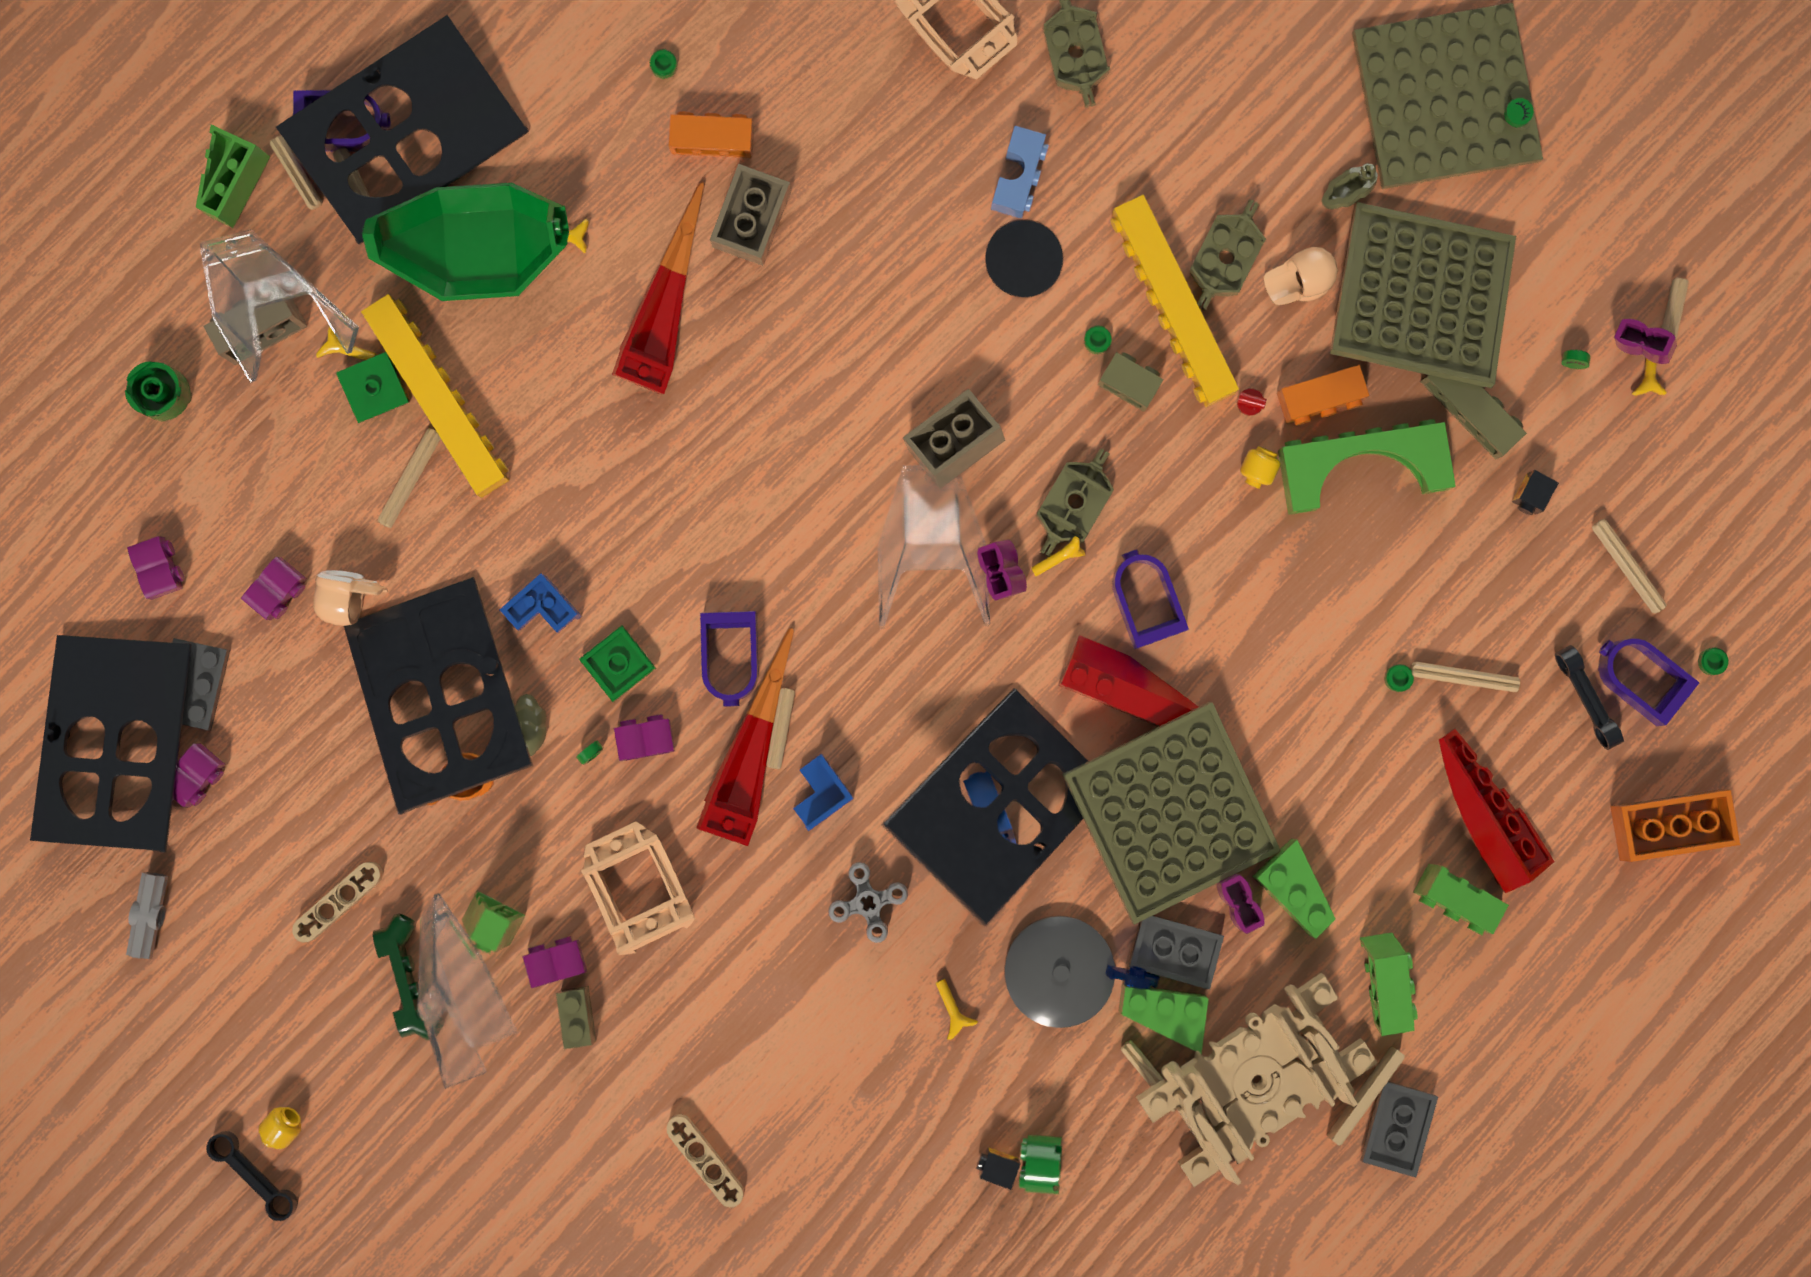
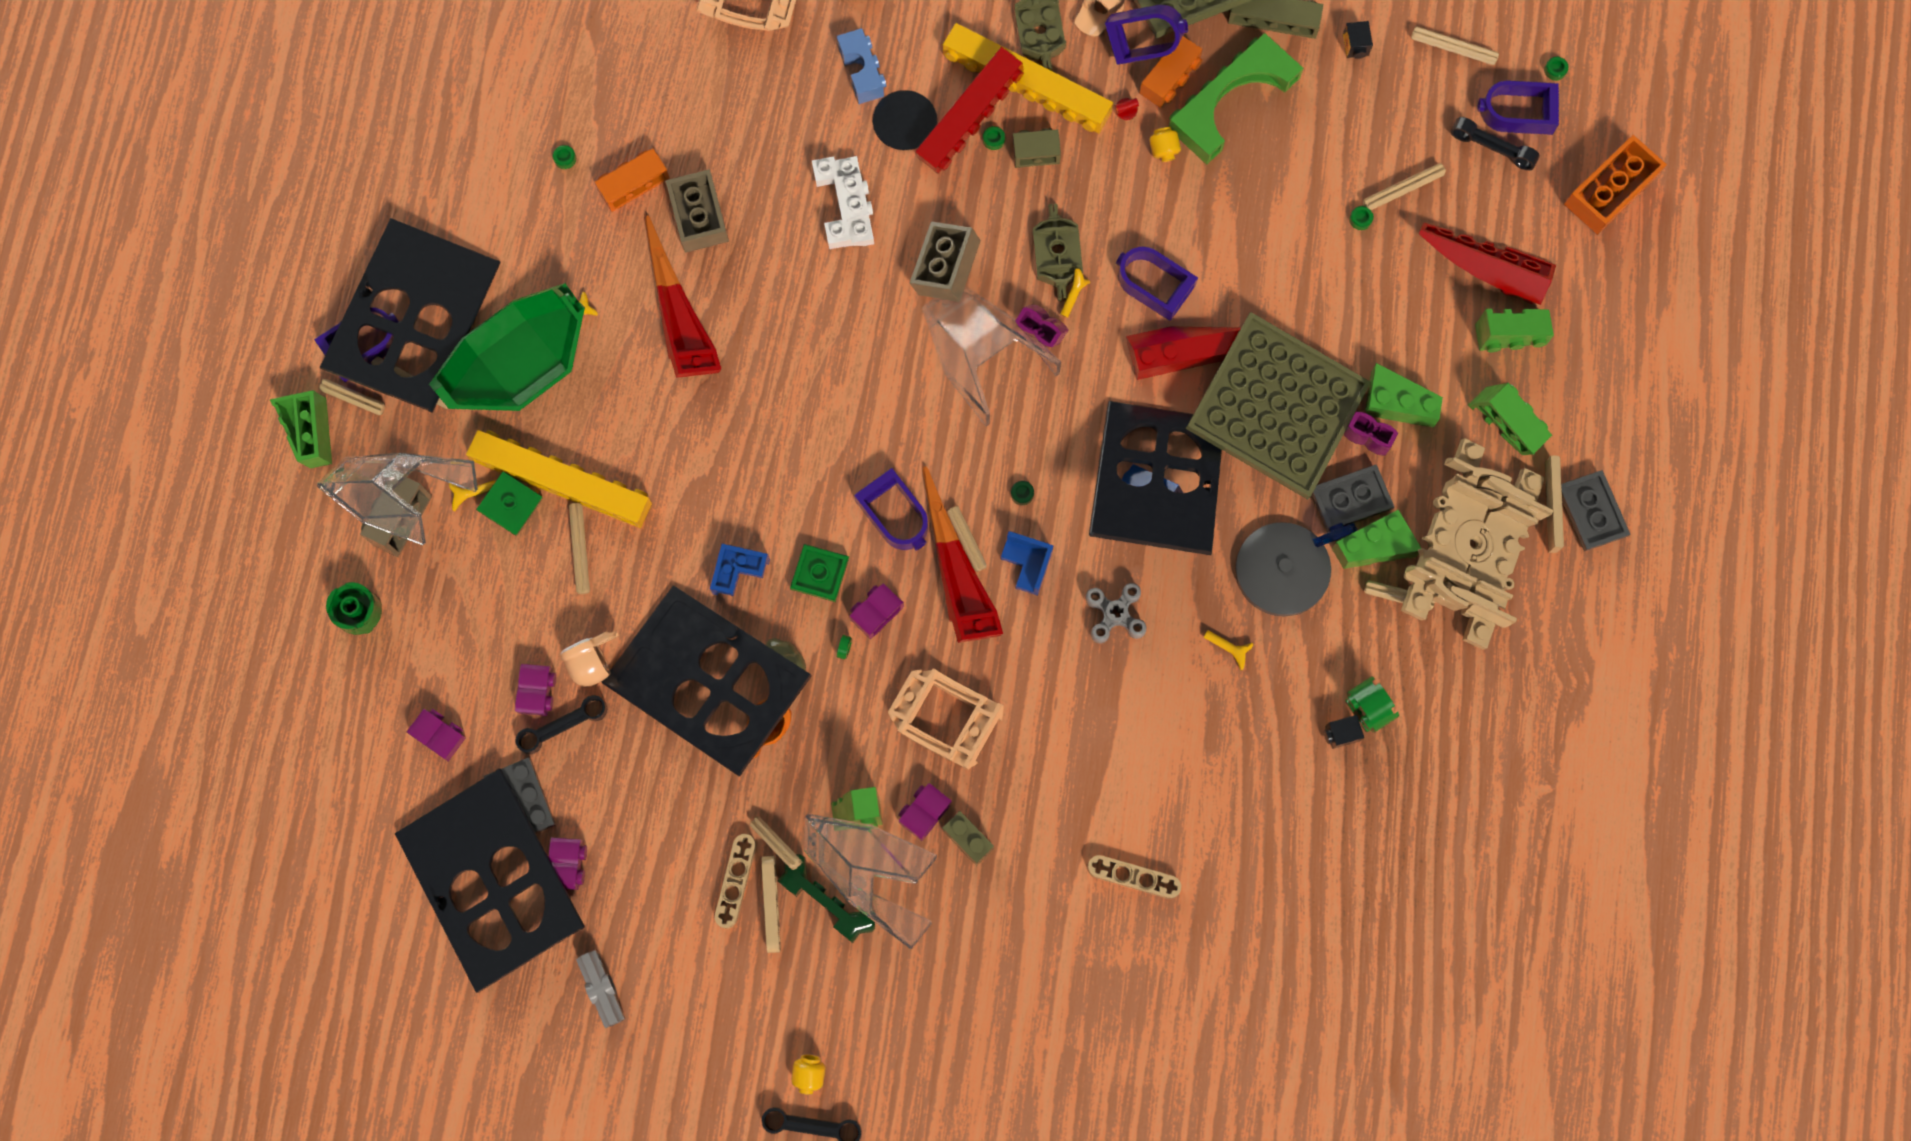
camera: 30 degrees left, 10 degrees down
none -> black piece [515,695,608,754]
none -> tan axle [750,817,802,870]
none -> tan beam [762,856,781,953]
none -> white bracket [812,156,874,249]
none -> red brick [915,46,1024,174]
none -> dark green tile [1011,481,1034,505]
none -> dark purple window [1105,5,1188,65]

